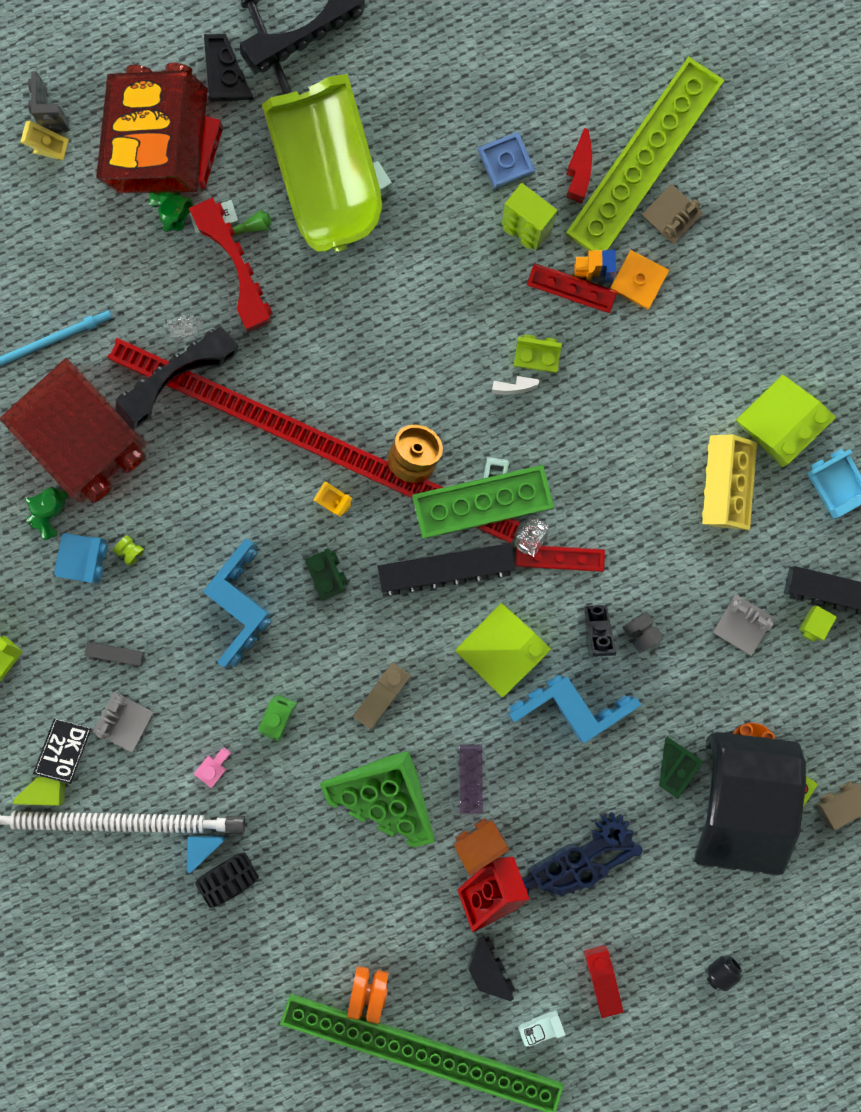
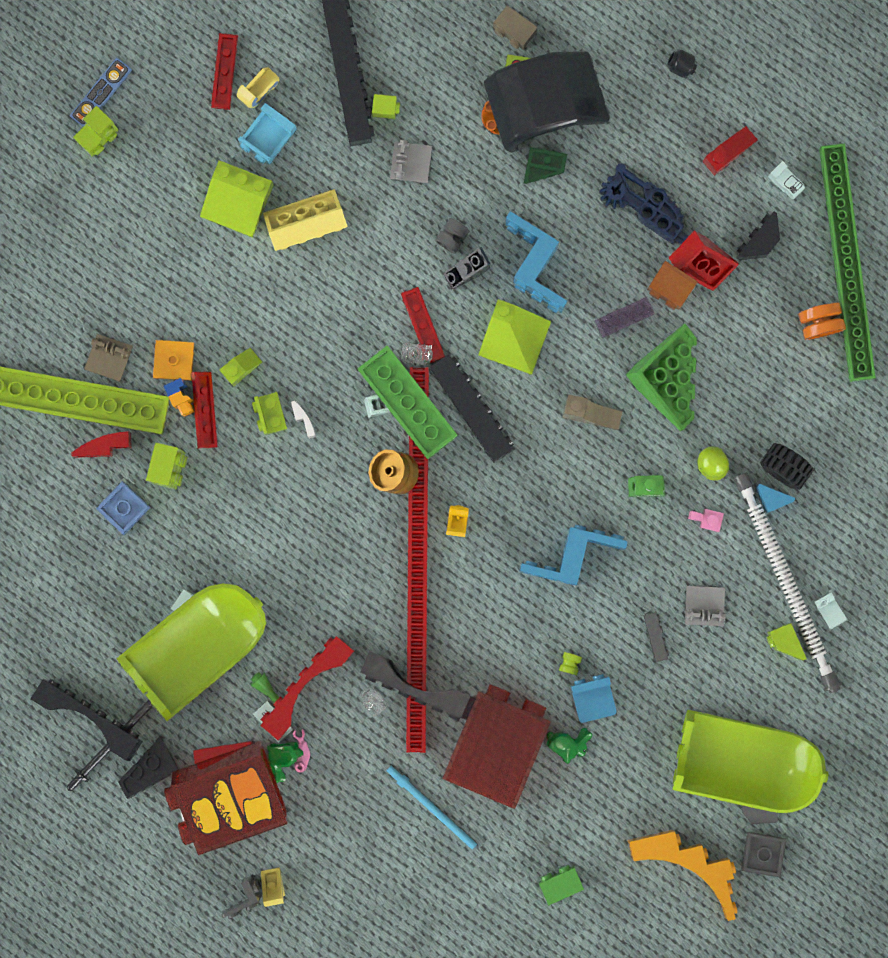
camera: 110 degrees left, 0 degrees up
black sticker [33,719,92,784] -> none
dark green bracket [304,548,348,601] -> none
none -> lime slope [219,348,262,387]
none -> bright pink arm [293,729,310,773]
none -> lime helmet [697,446,729,481]
none -> light aqua bracket [815,593,847,629]

